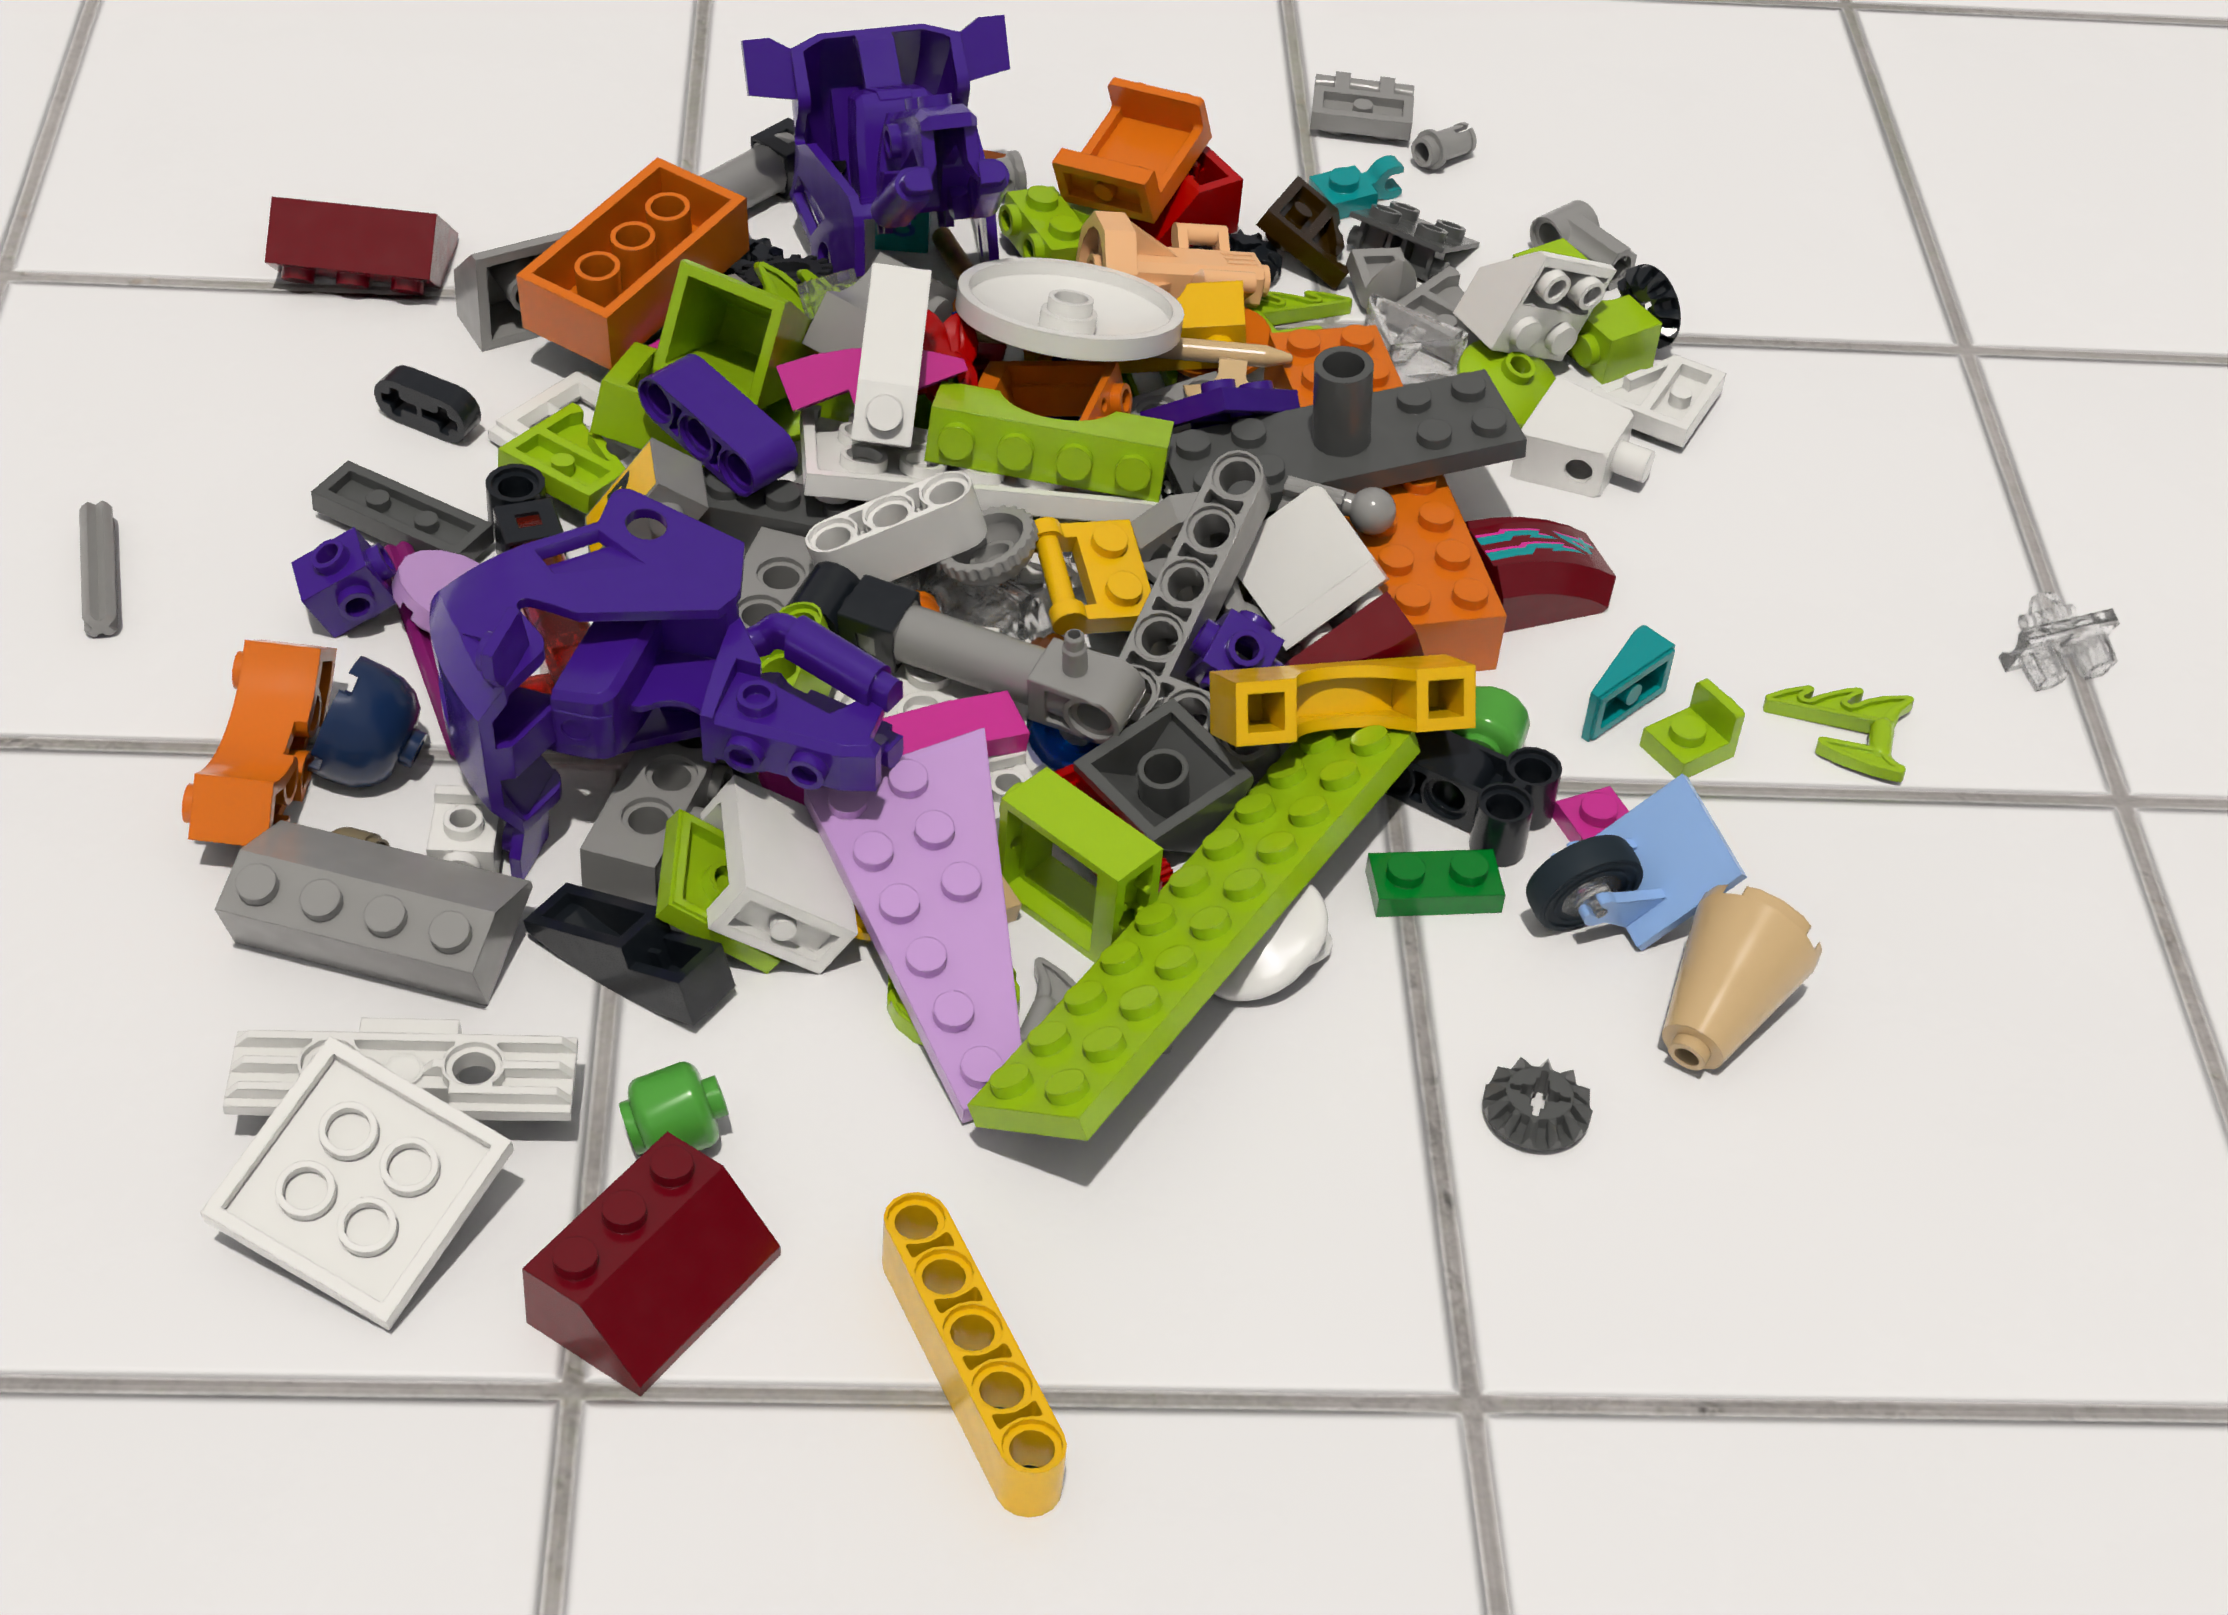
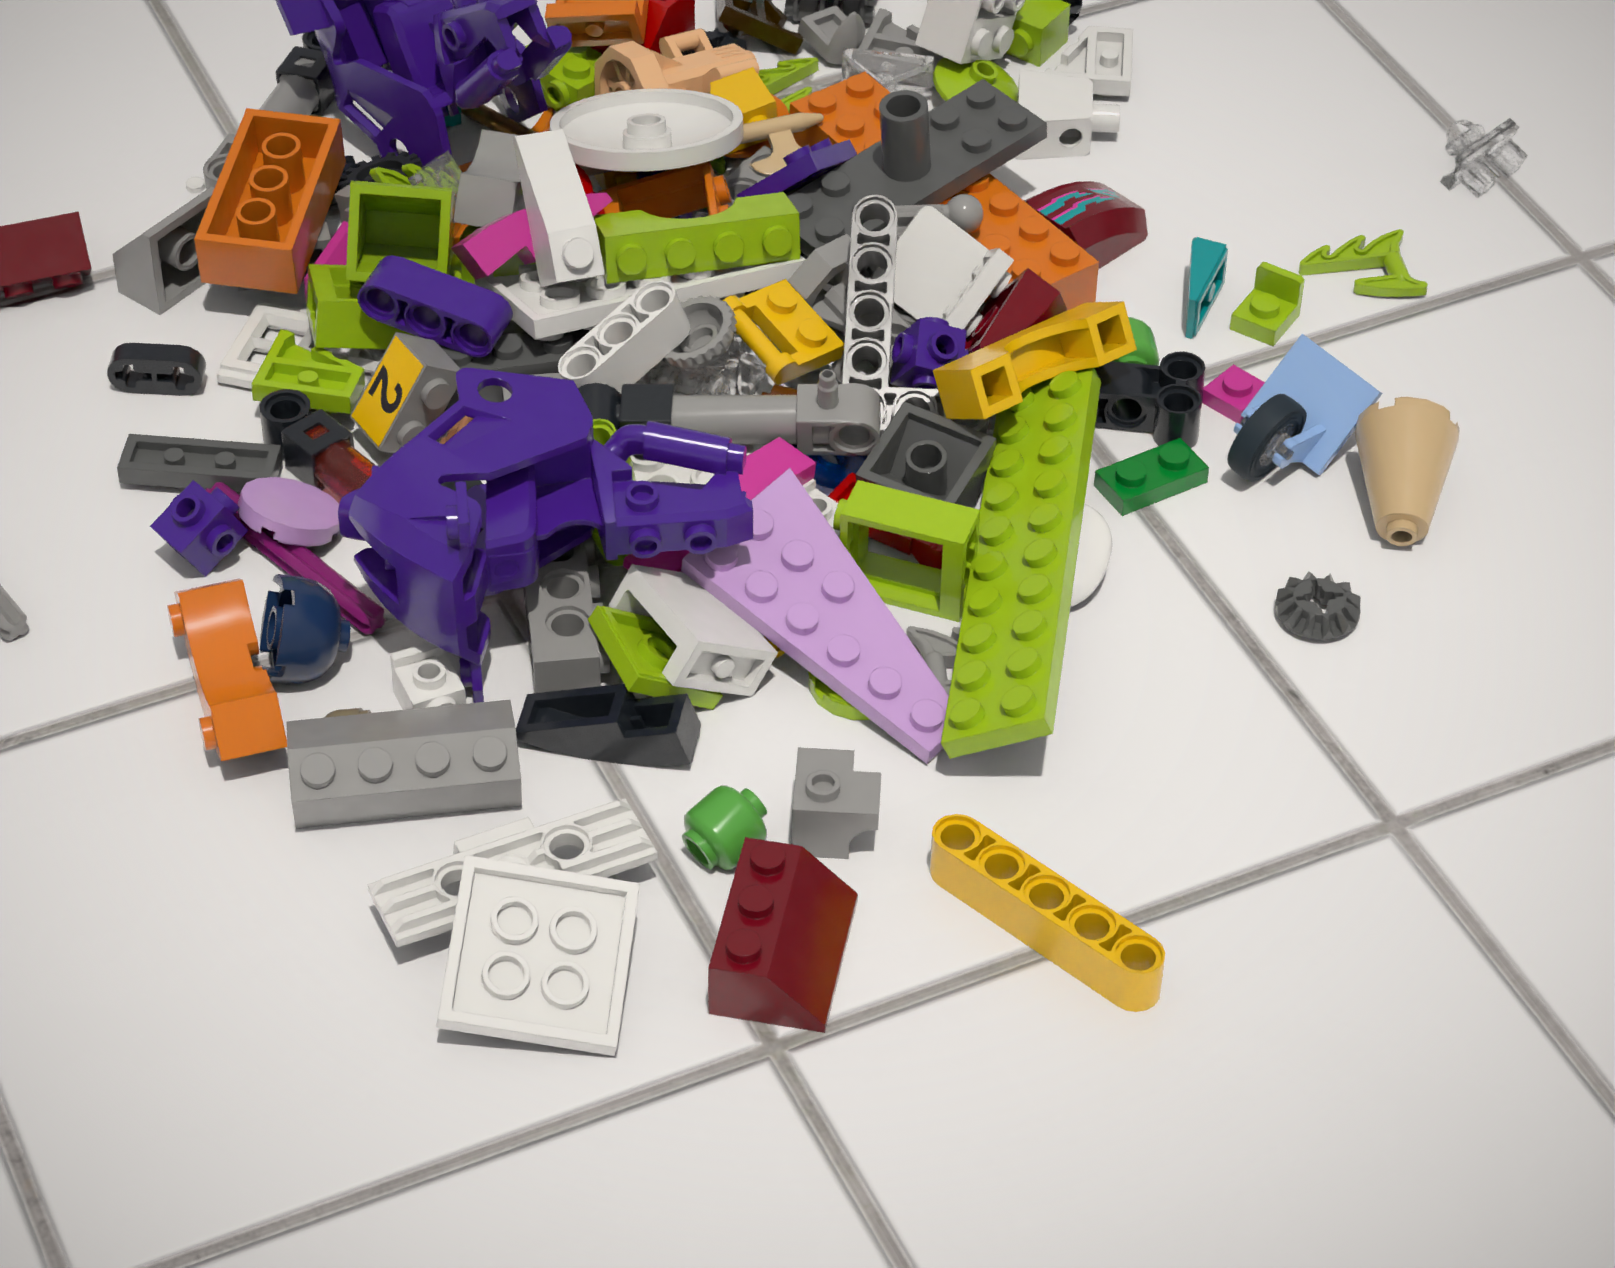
camera: 20 degrees left, 0 degrees up
none -> light grey brick [792,747,881,859]

